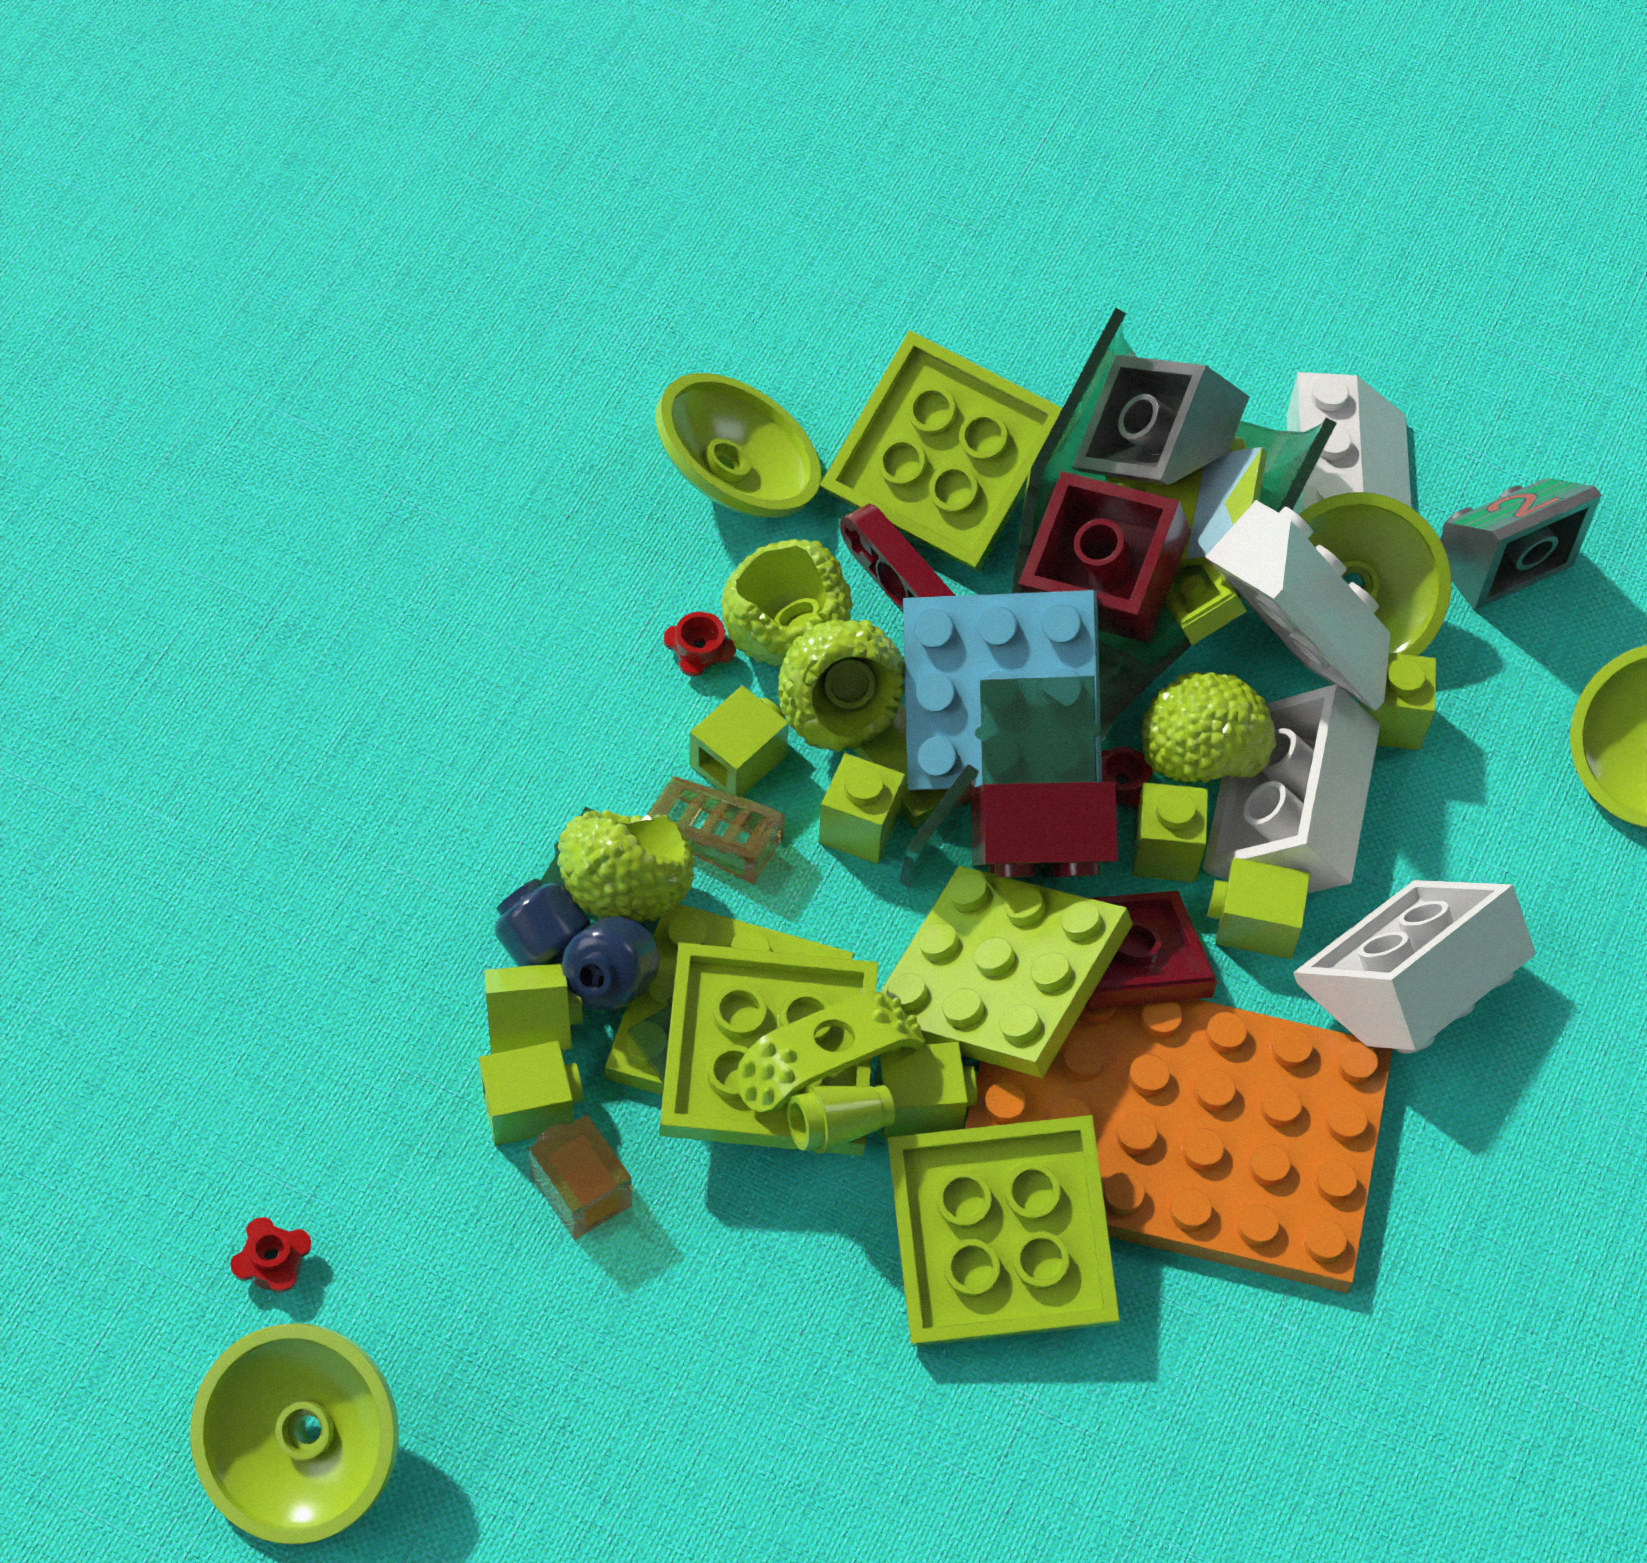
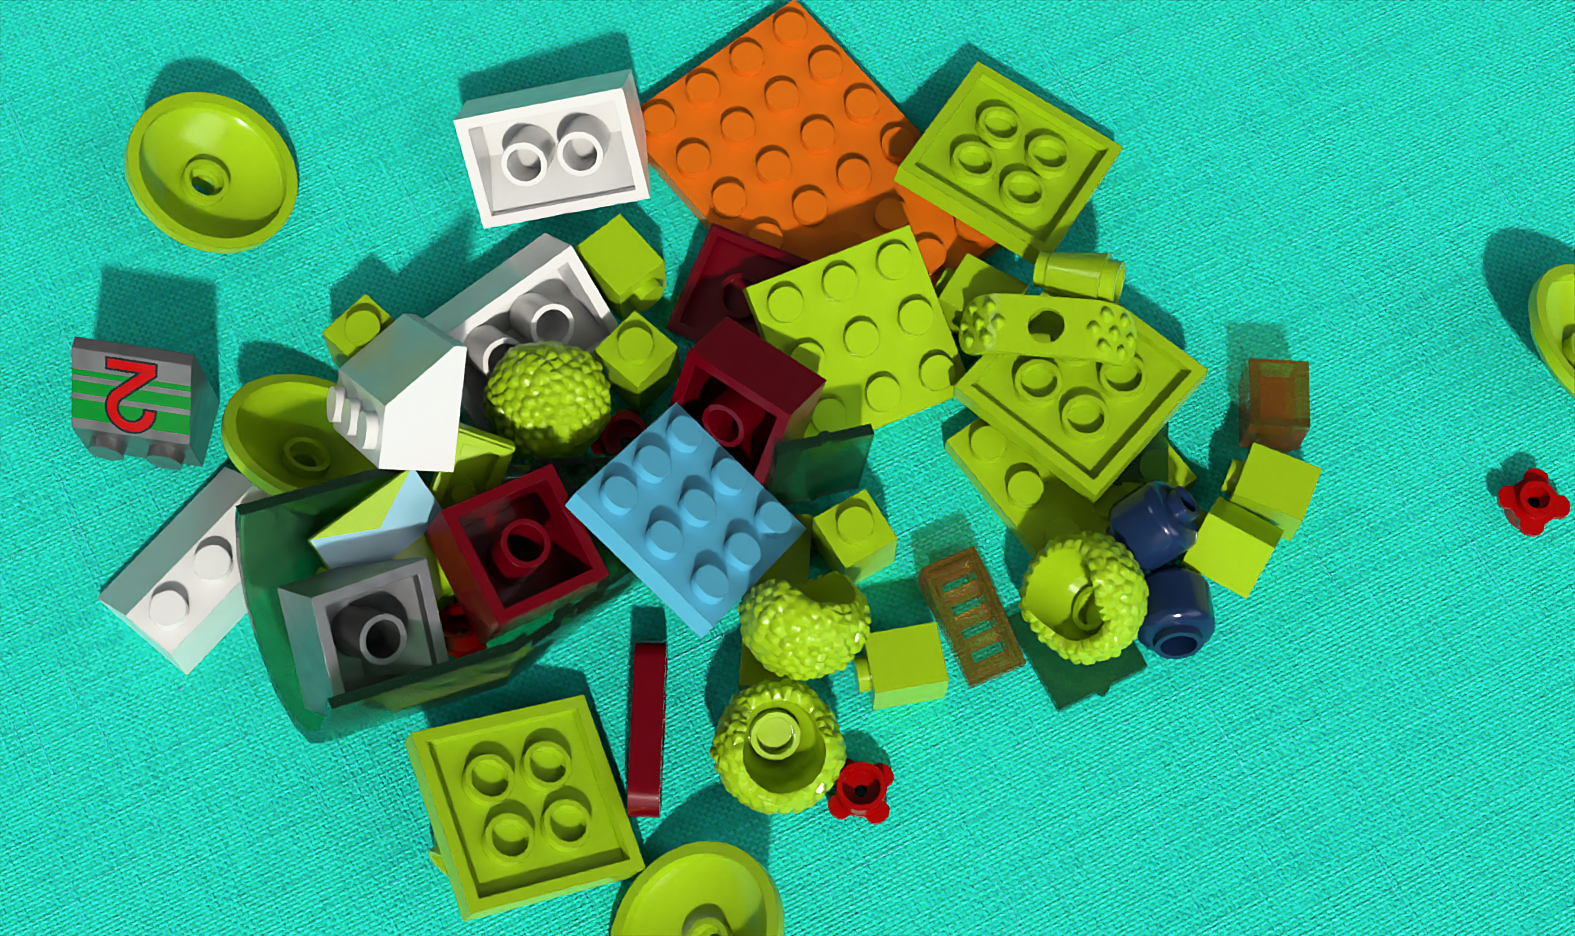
camera: 140 degrees left, 10 degrees up
clear green piece [975,676,1102,785] -> none

